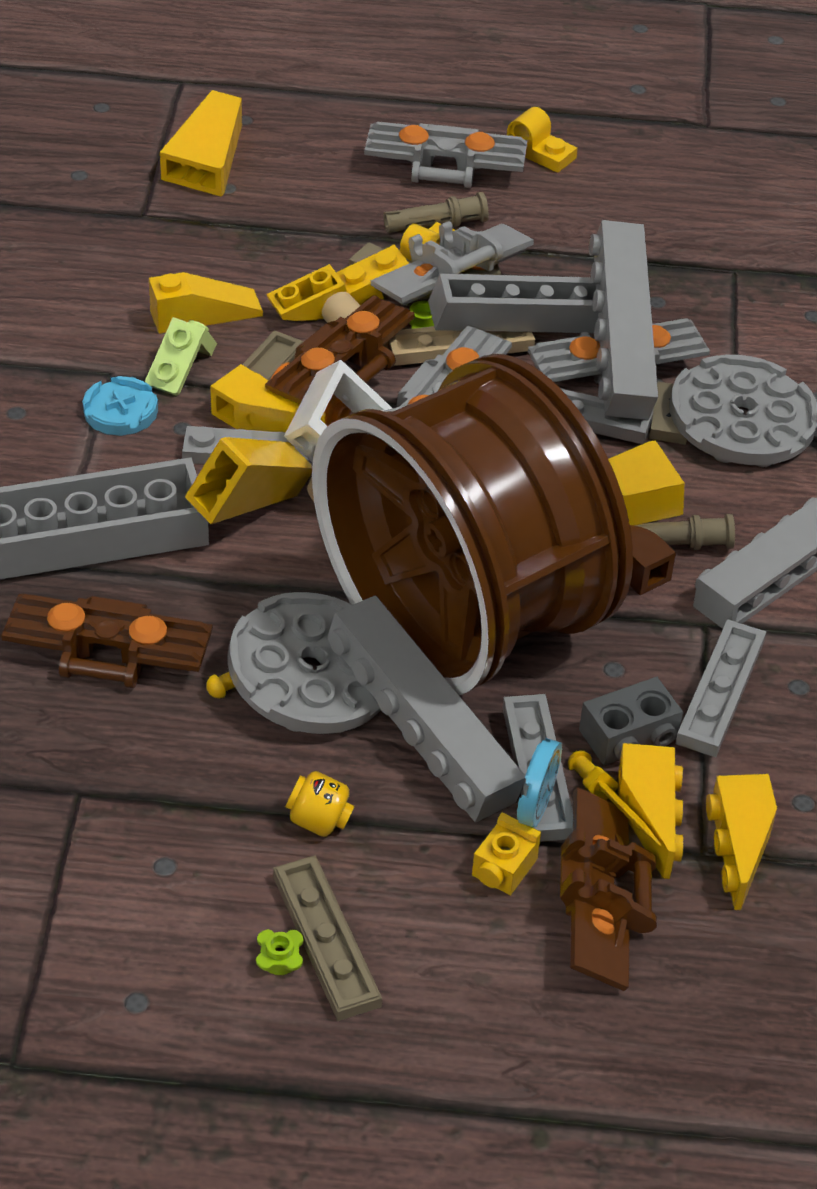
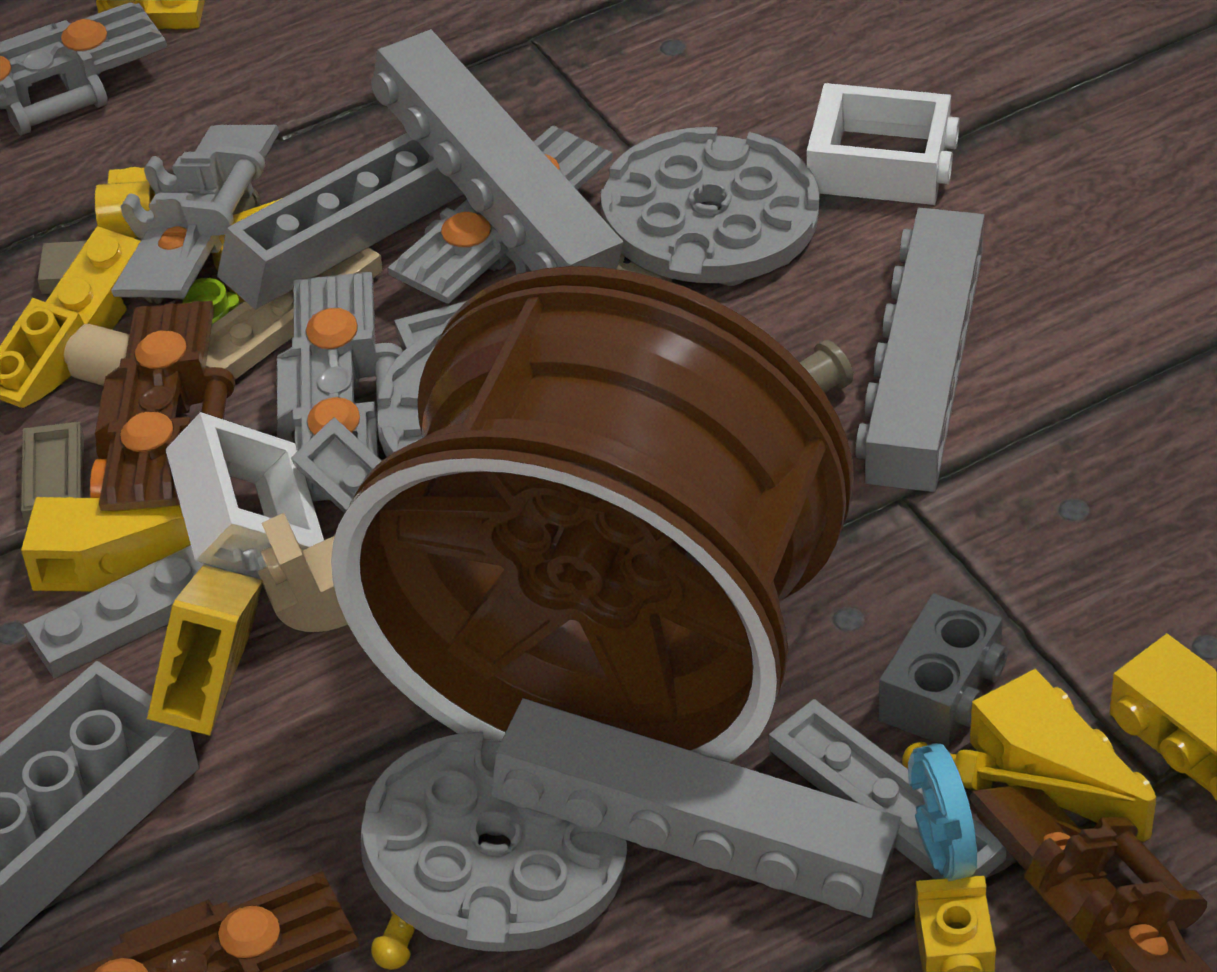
camera: 30 degrees left, 0 degrees up
dark tan pin [383,192,489,234] -> none
light grey plate [675,619,766,757] -> none

